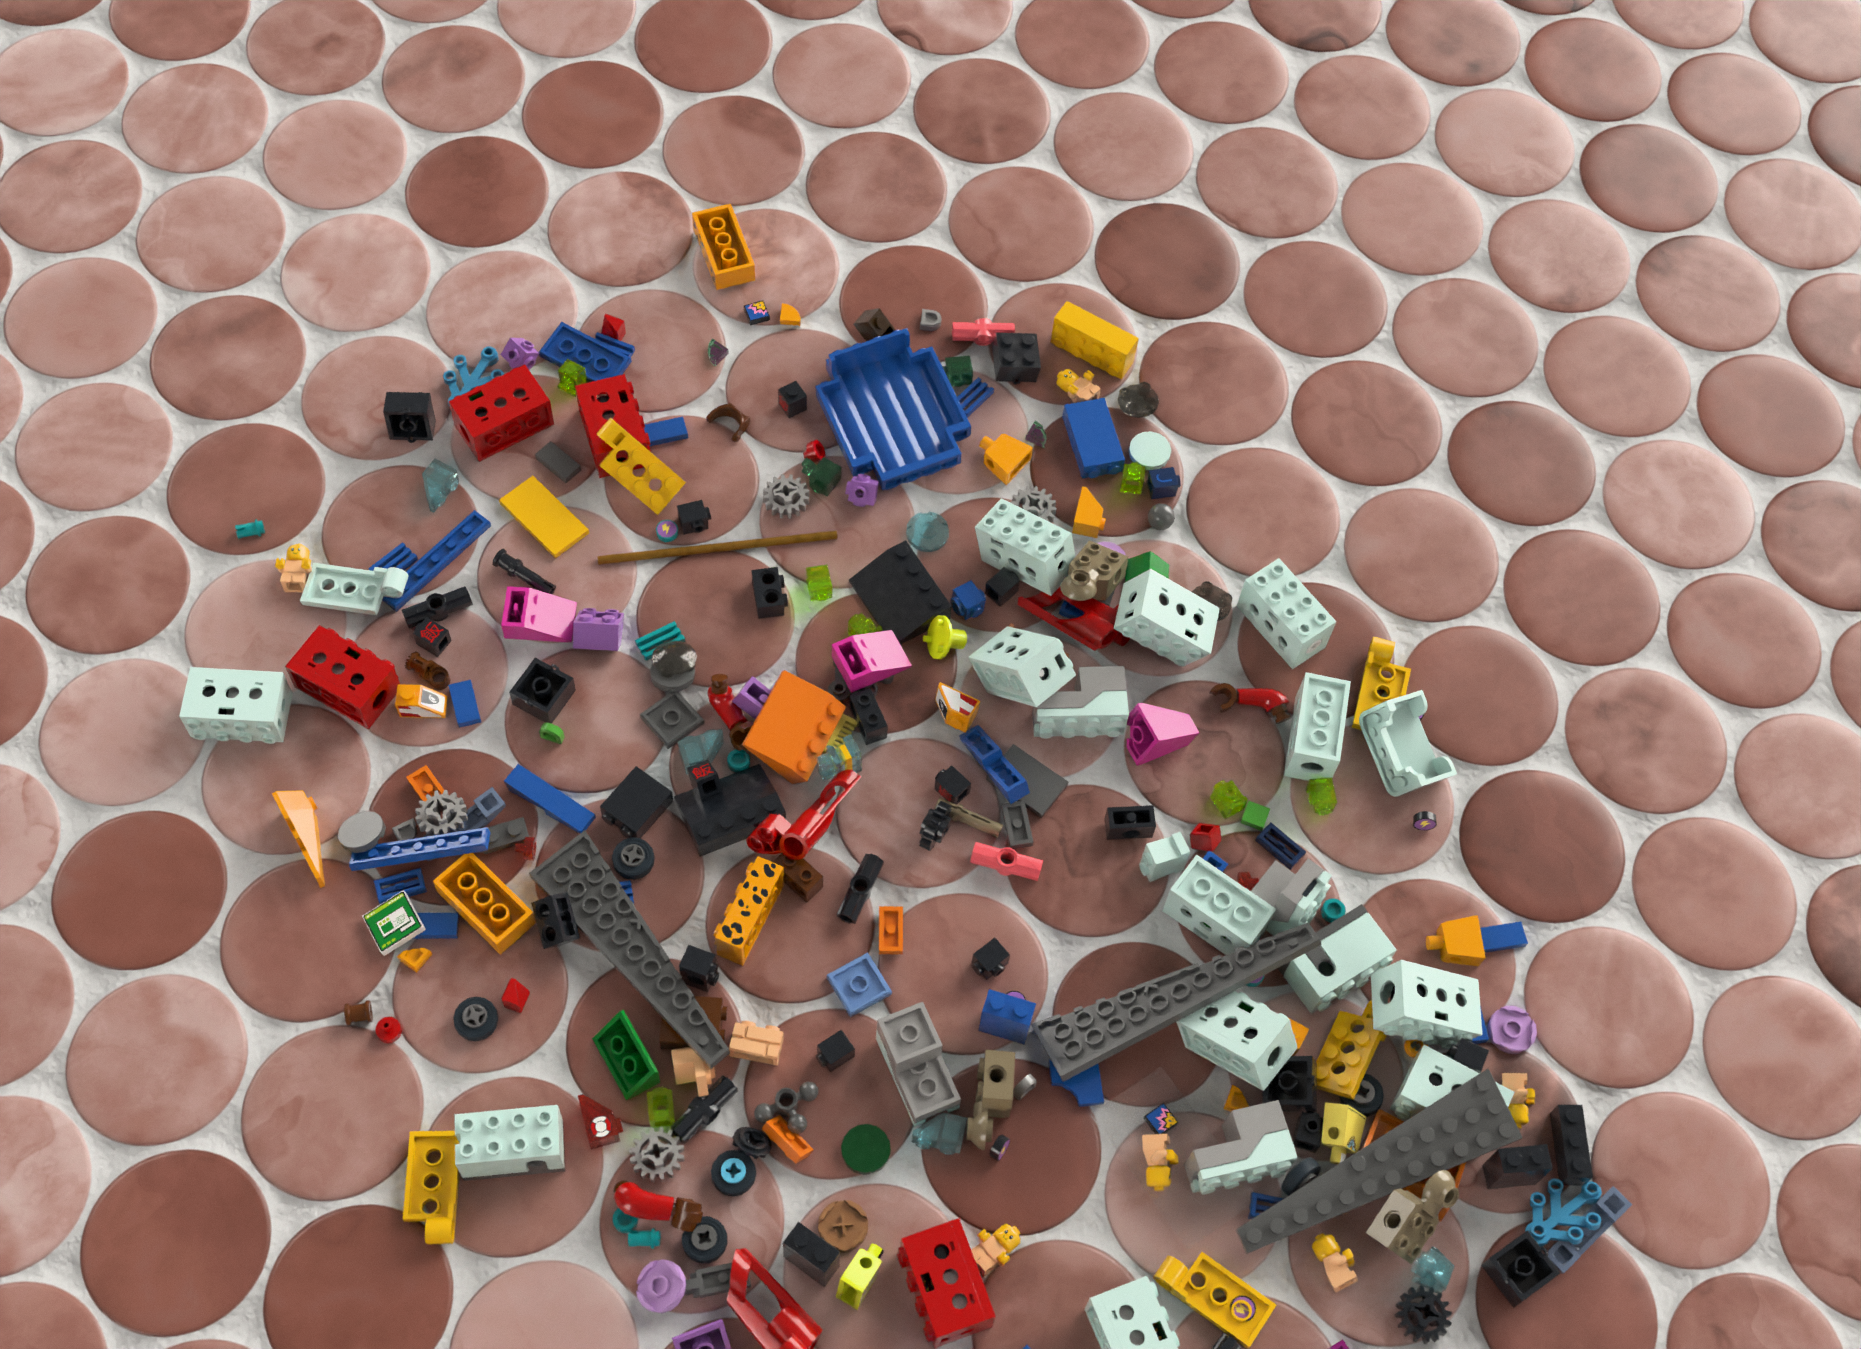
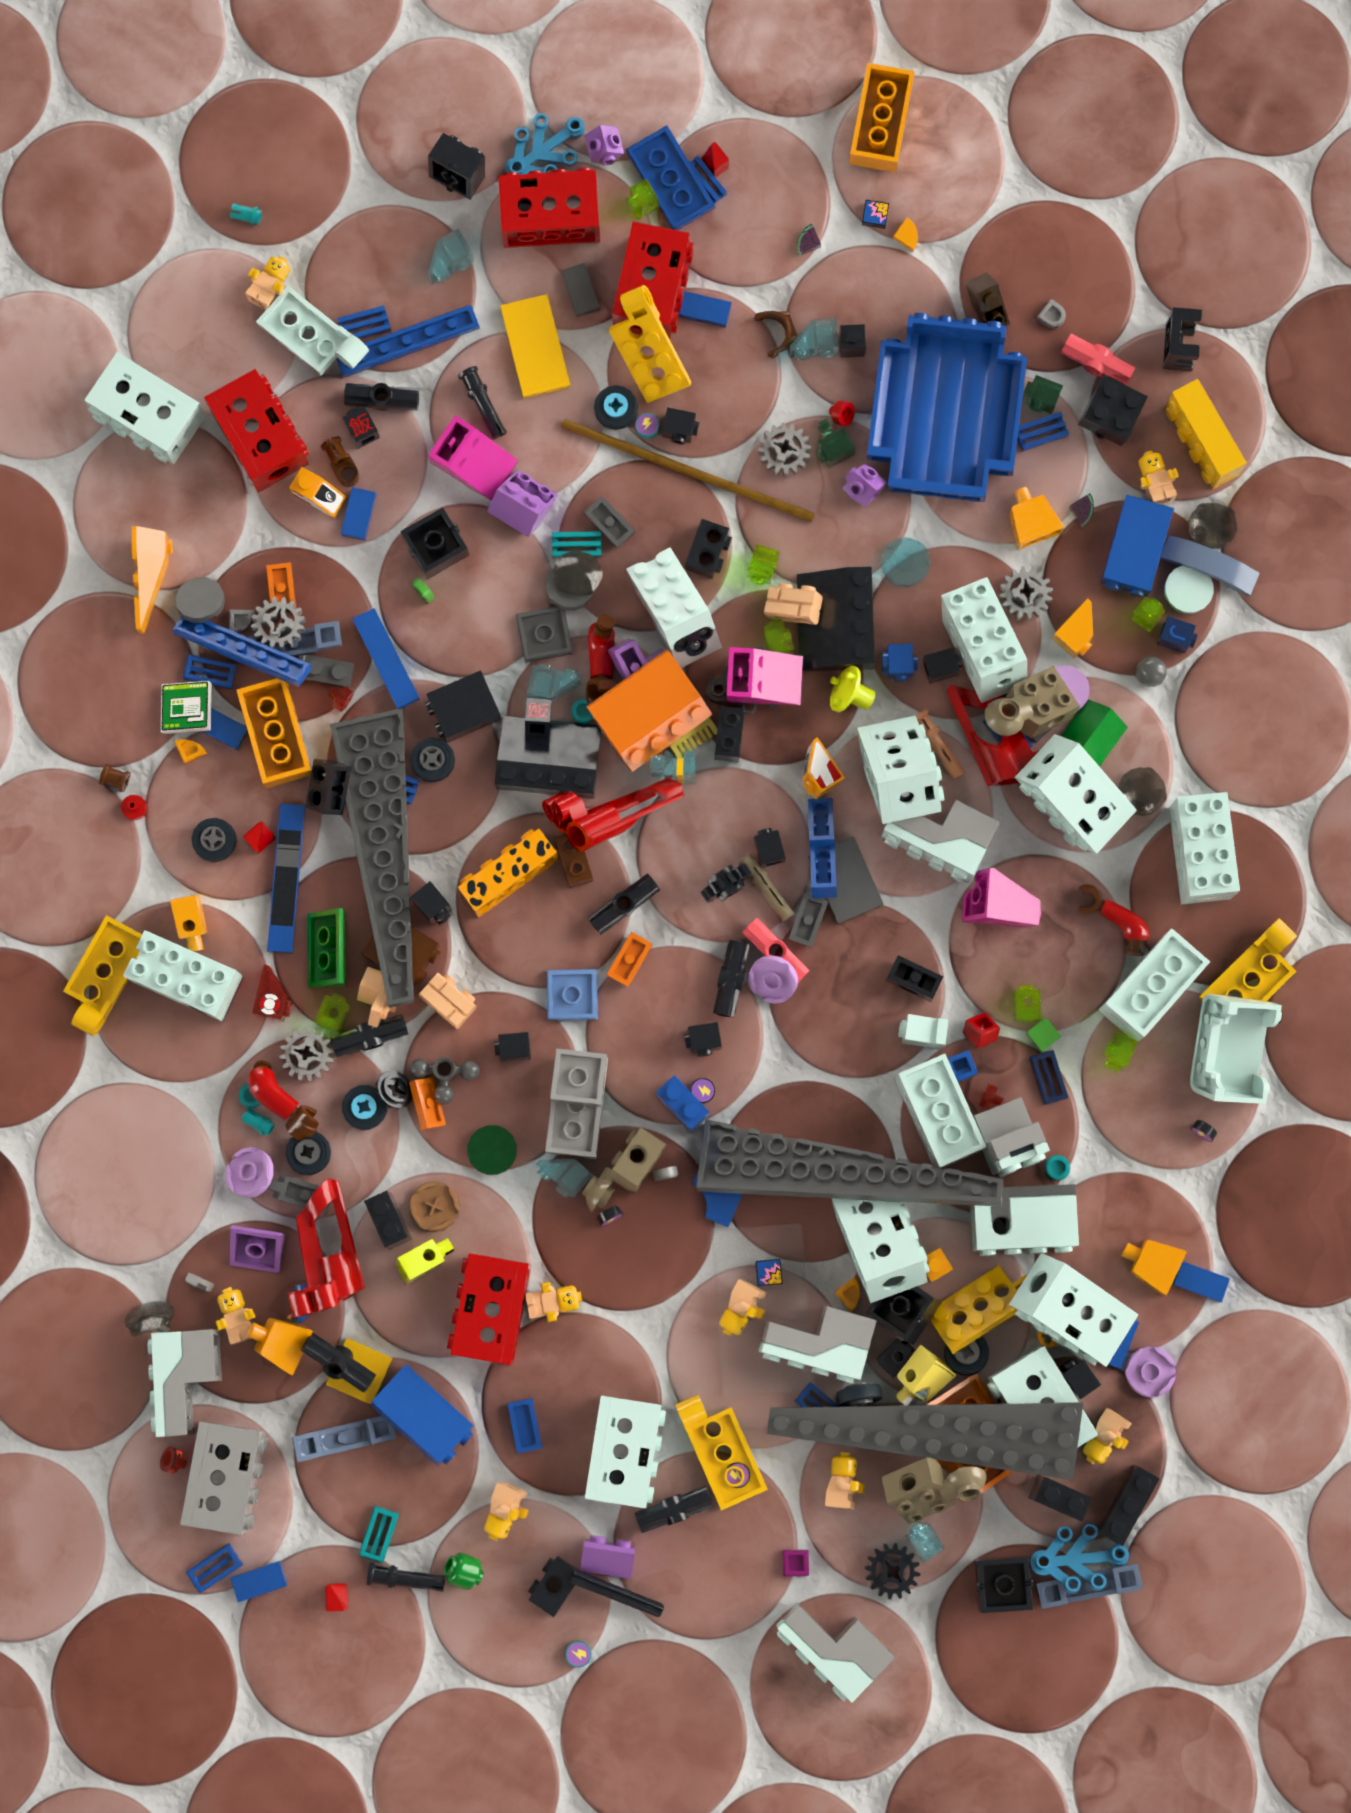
camera: 35 degrees right, 20 degrees up
none -> light orange torso [170,894,207,951]
none -> tile [267,804,306,954]
none -> dark grey plate [584,496,635,549]
none -> black wheel [594,385,638,430]
none -> light aqua piece [626,548,722,668]
none -> black piece [713,940,750,1018]
none -> lavender tile [748,955,798,1004]
none -> light nougat brick [764,583,823,625]
none -> clear light blue slope [789,318,839,360]
none -> sand blue slope [1160,535,1260,596]
none -> black panel [1163,307,1202,371]

